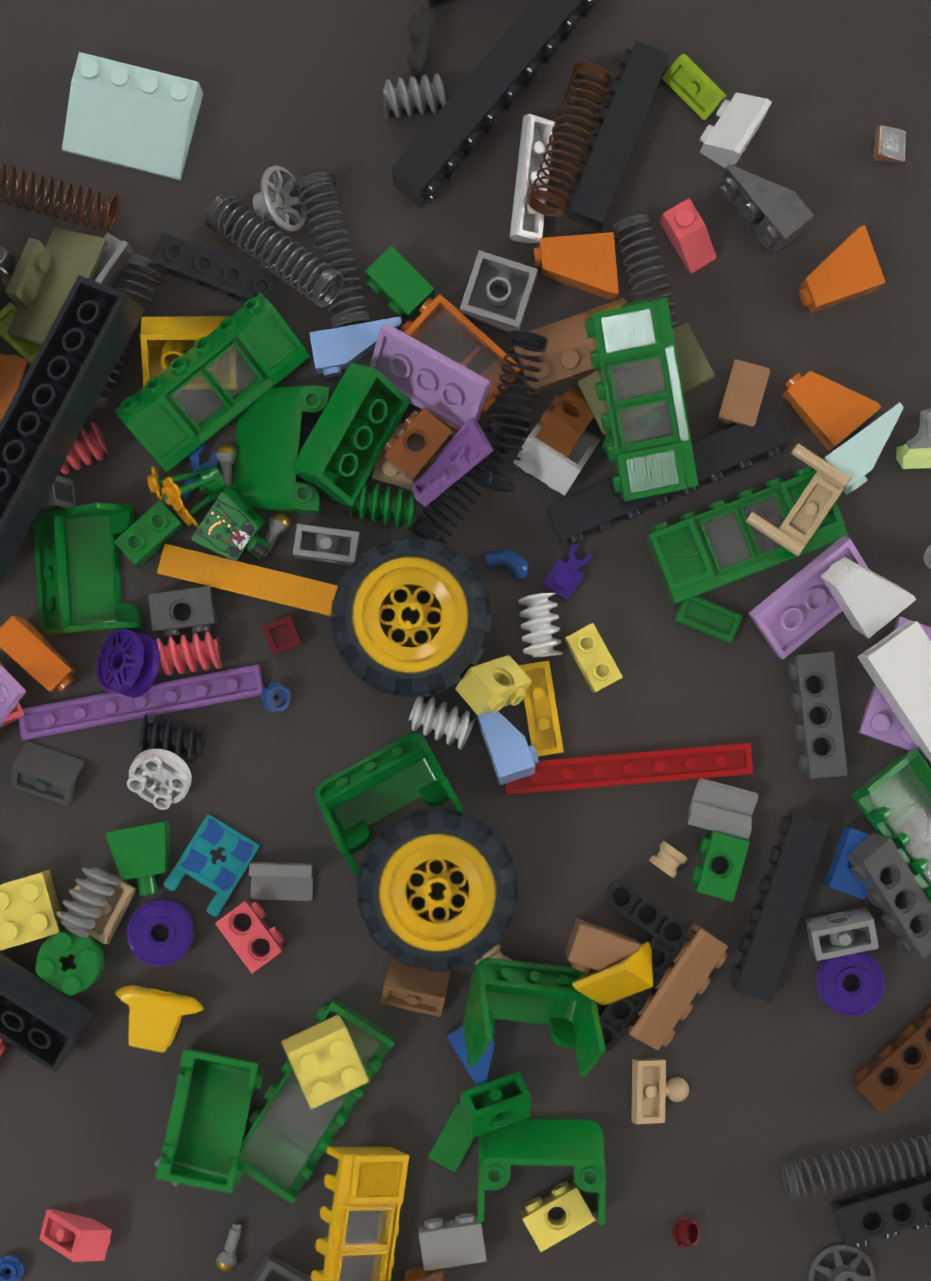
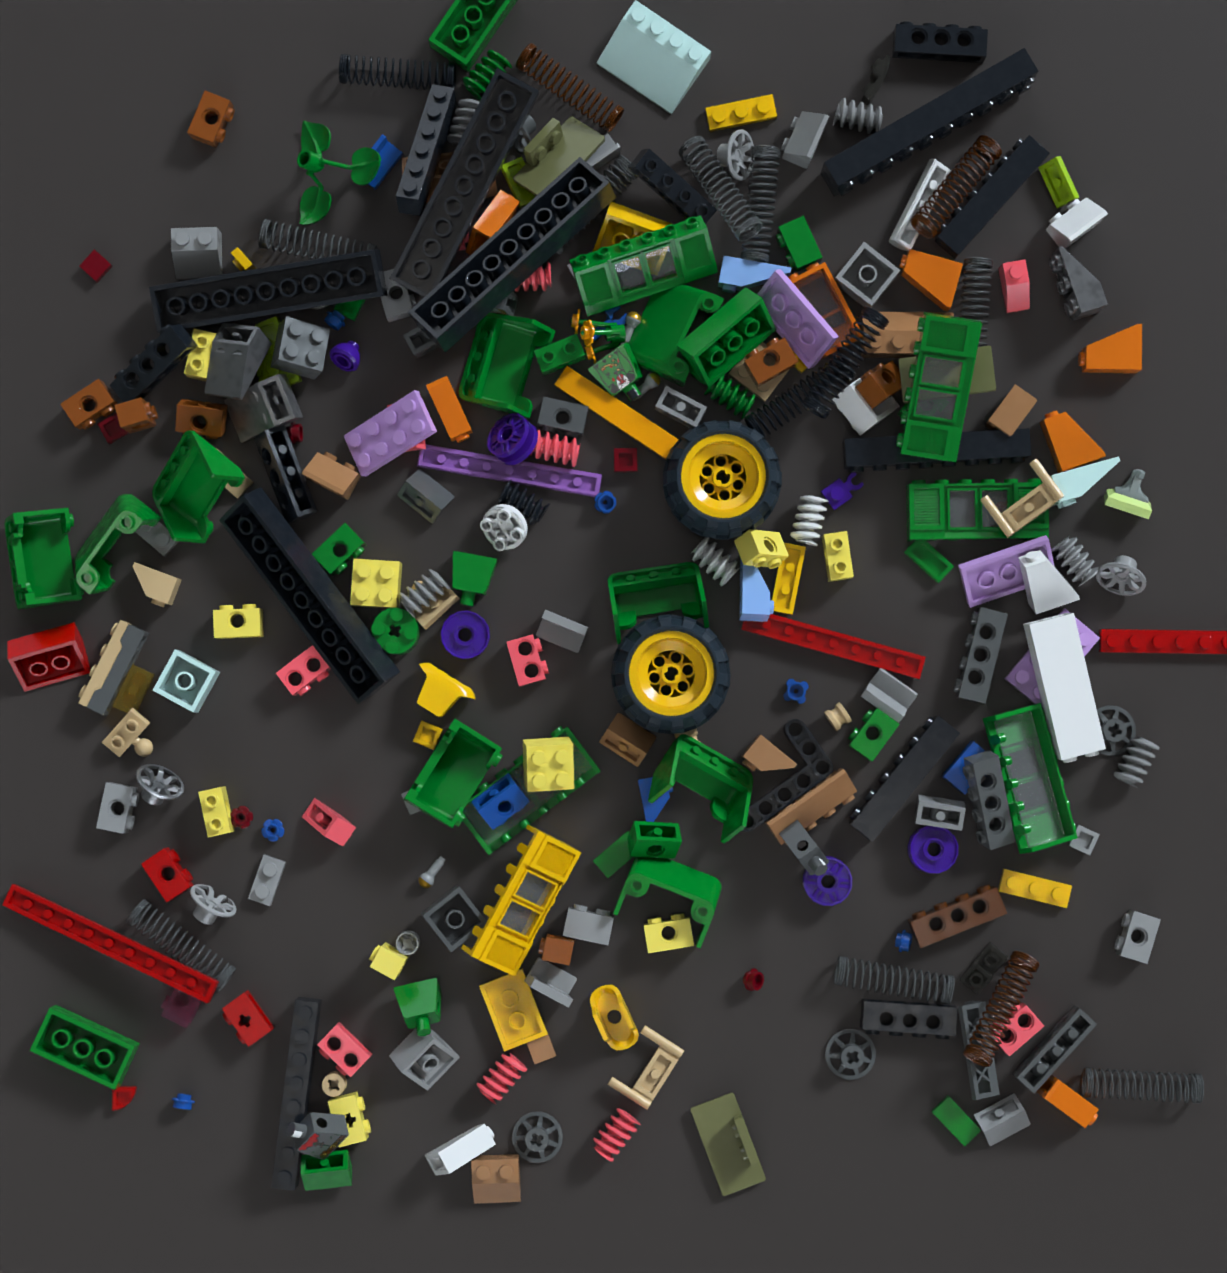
camera: 25 degrees right, 0 degrees up
teal flag [164,814,260,917] -> none
medium lavender wing [410,418,493,507] -> none
blue arm [485,550,529,580] -> none
yellow slope [573,942,653,1006] -> none
tan plate [631,1058,689,1124] -> none
slope [874,125,906,163] -> none
none -> yellow tile [413,720,443,750]
none -> blue brick [471,773,530,830]
none -> yellow plate [705,94,777,132]
none -> dark grey torso [779,820,829,876]
none -> light grey slope [781,111,829,169]
none -> blue plate [783,679,809,704]
none -> dark purple wheel [803,856,852,906]
none -> blue plate [895,930,912,952]
none -> light grey piece [1051,536,1099,587]

